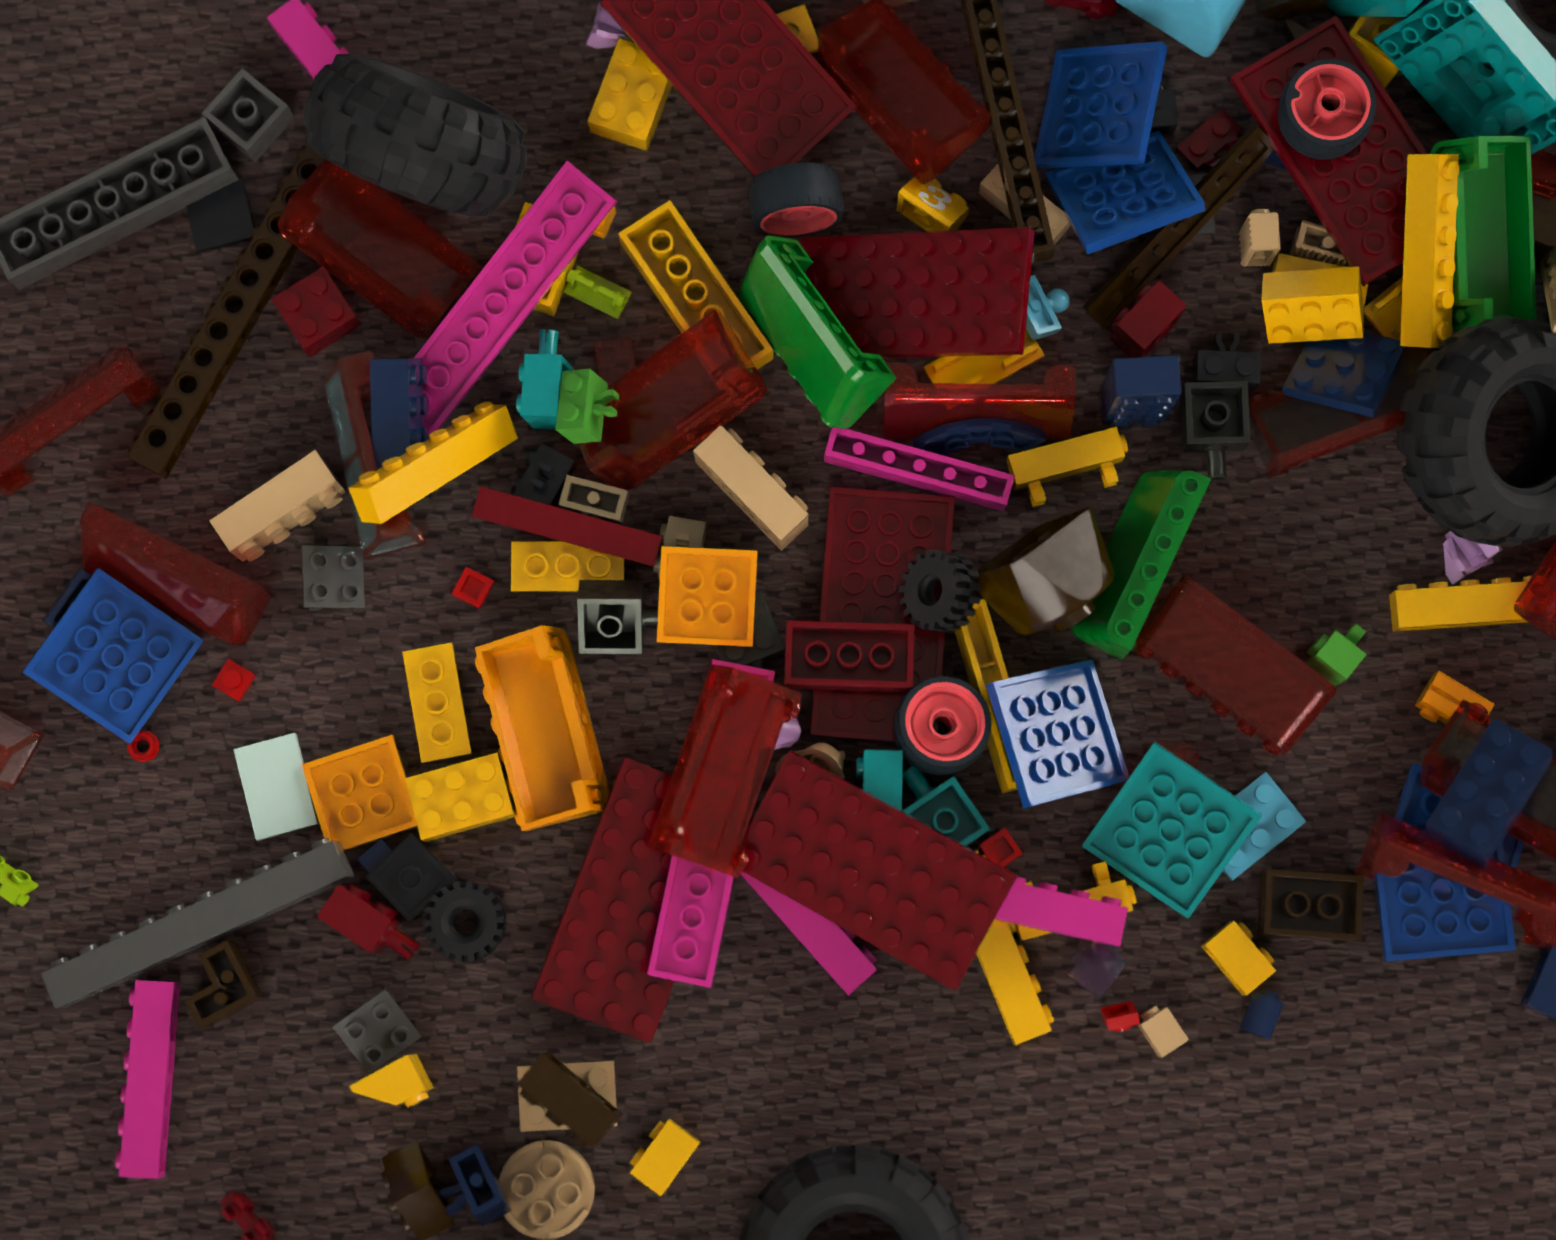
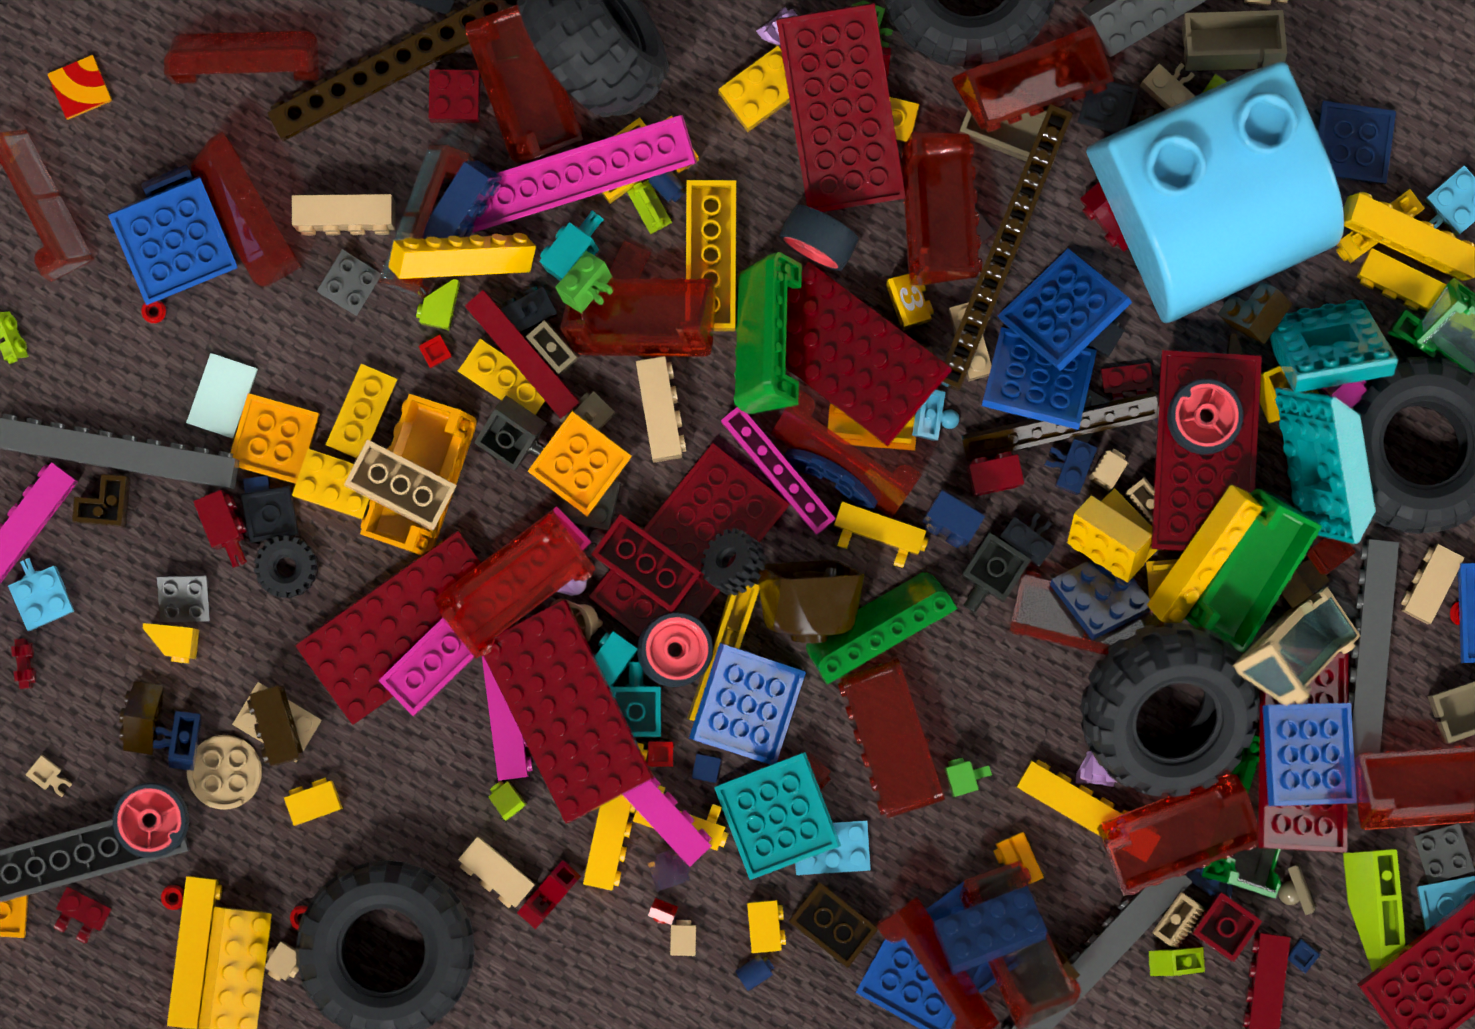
camera: 30 degrees right, 5 degrees up
red plate [212,659,257,702] -> none
none -> medium azure plate [8,558,74,631]
none -> tan brick [344,440,456,531]
none -> lime slope [416,279,460,331]
none -> tan brick [458,836,535,908]
none -> lime slope [488,780,527,821]
none -> dark red brick [517,860,581,929]
none -> dark blue brick [648,171,686,203]
none -> dark blue tile [692,754,721,783]
none -> dark blue brick [1044,439,1097,495]

